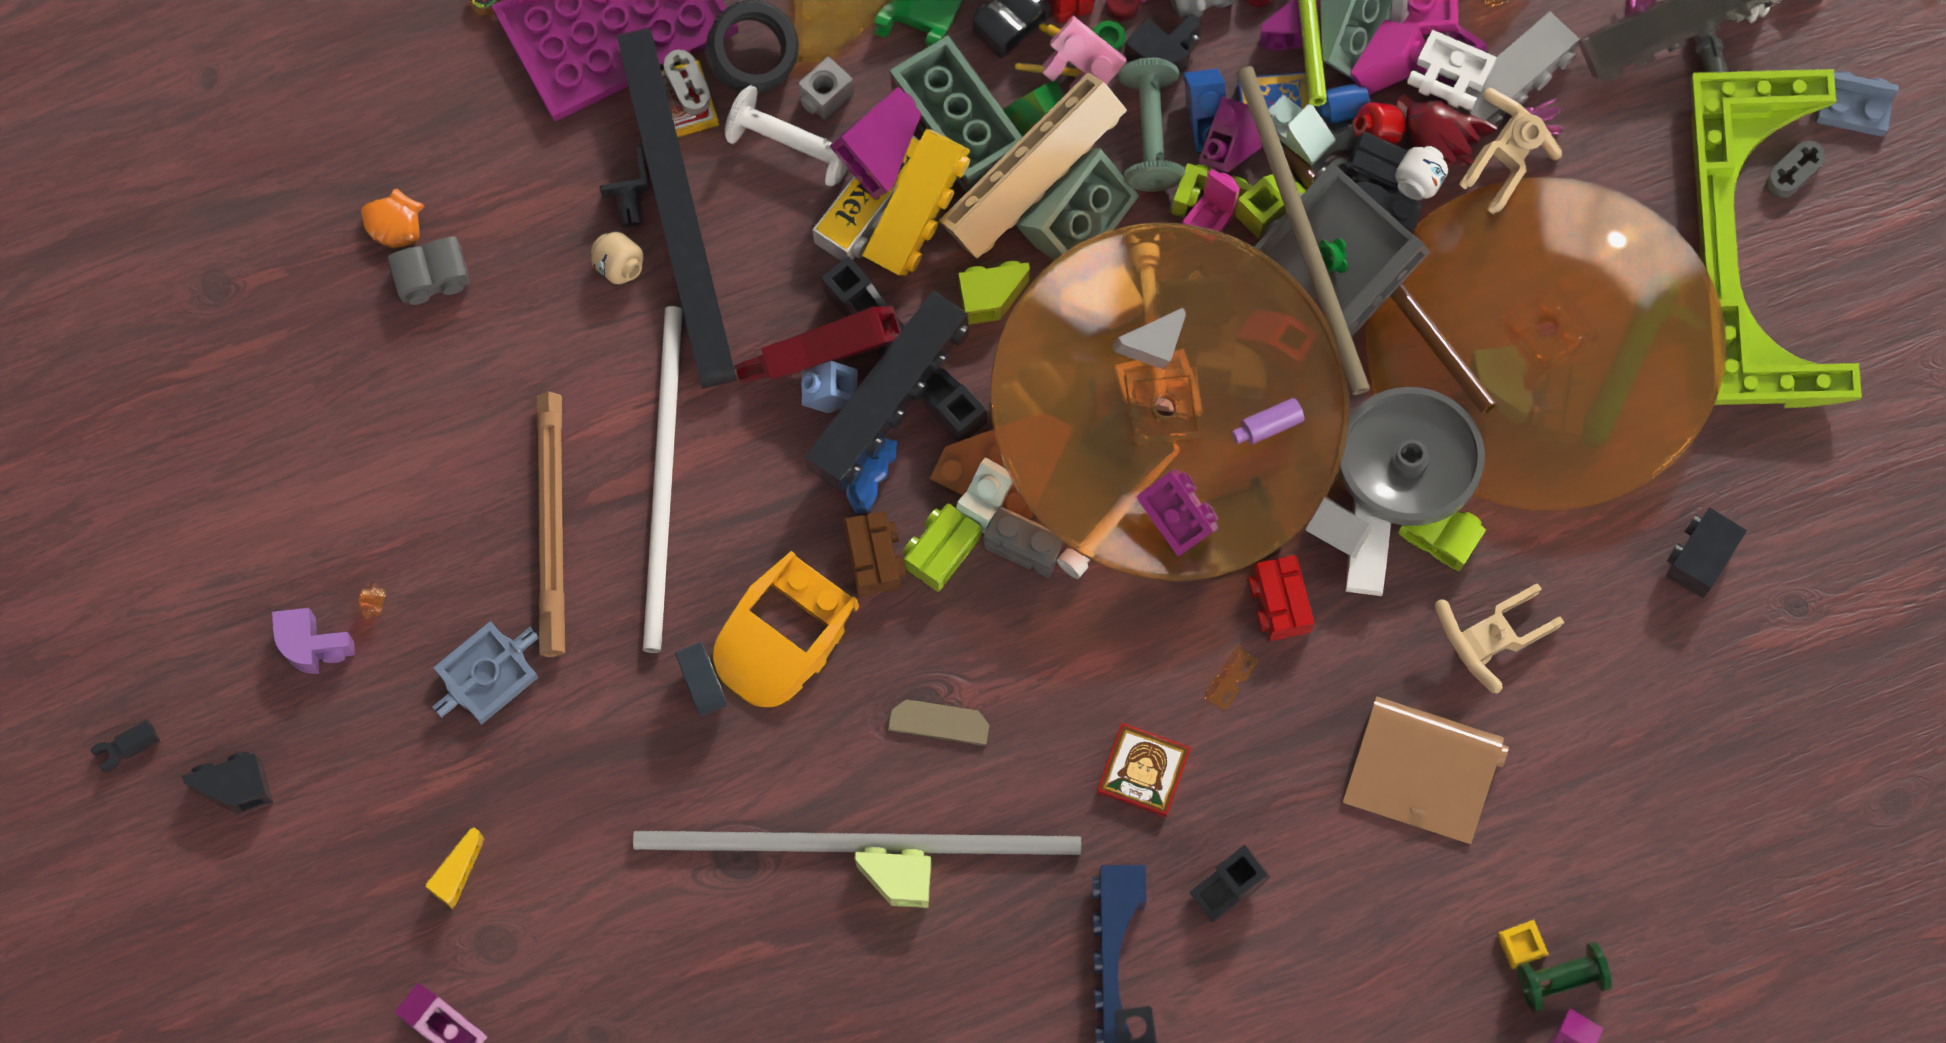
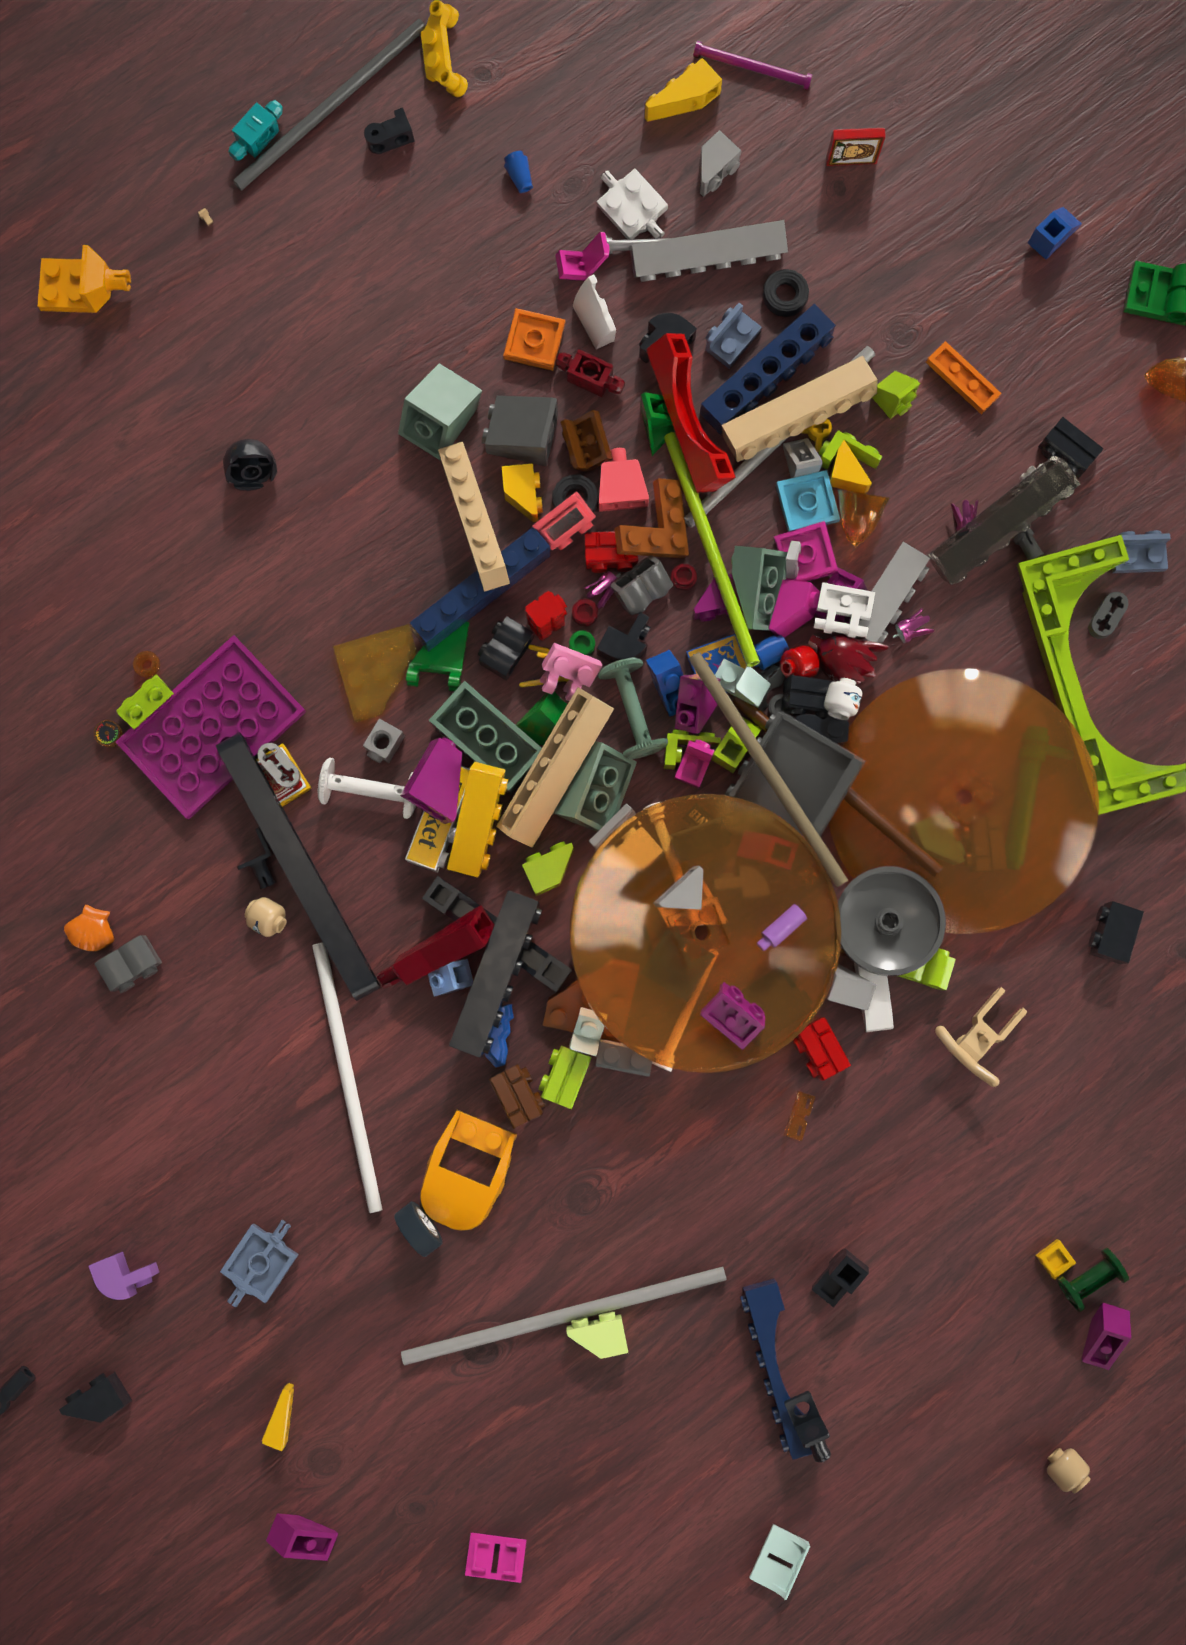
camera: 15 degrees left, 10 degrees up
clear orange plate [357,582,385,619] -> none
medium nougat piece [537,391,565,657] -> none
black tyre [705,0,799,94] -> none
dark tan piece [888,699,989,746] -> none
tile [1097,723,1191,818] -> none
green plate [1318,238,1348,275] -> none
medium nougat door [1343,696,1509,844] -> none
tan piece [1460,88,1562,215] -> none

